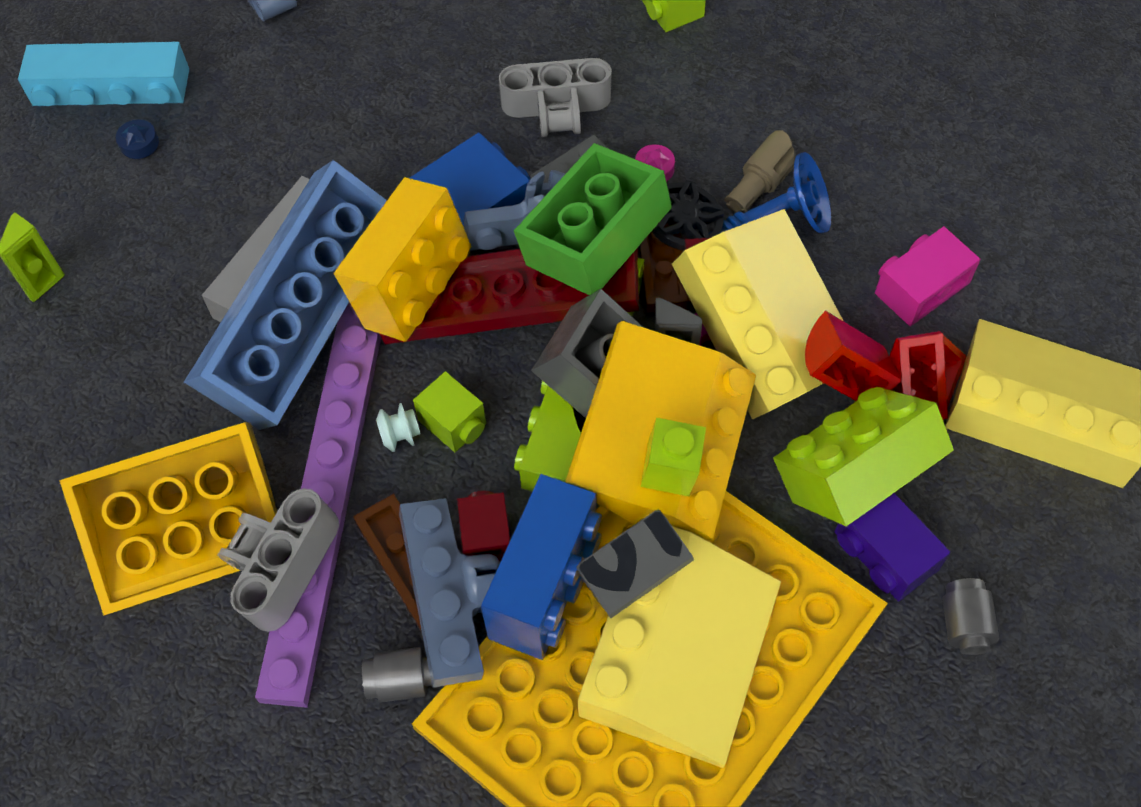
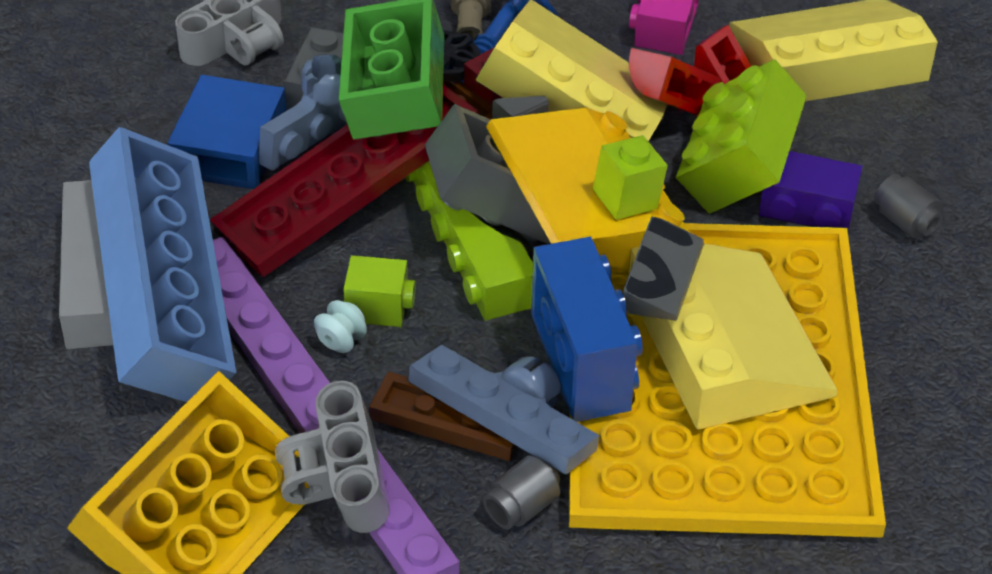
camera: 40 degrees left, 15 degrees down
yellow brick [334,177,472,342] -> none
dark red brick [457,491,510,562] -> none

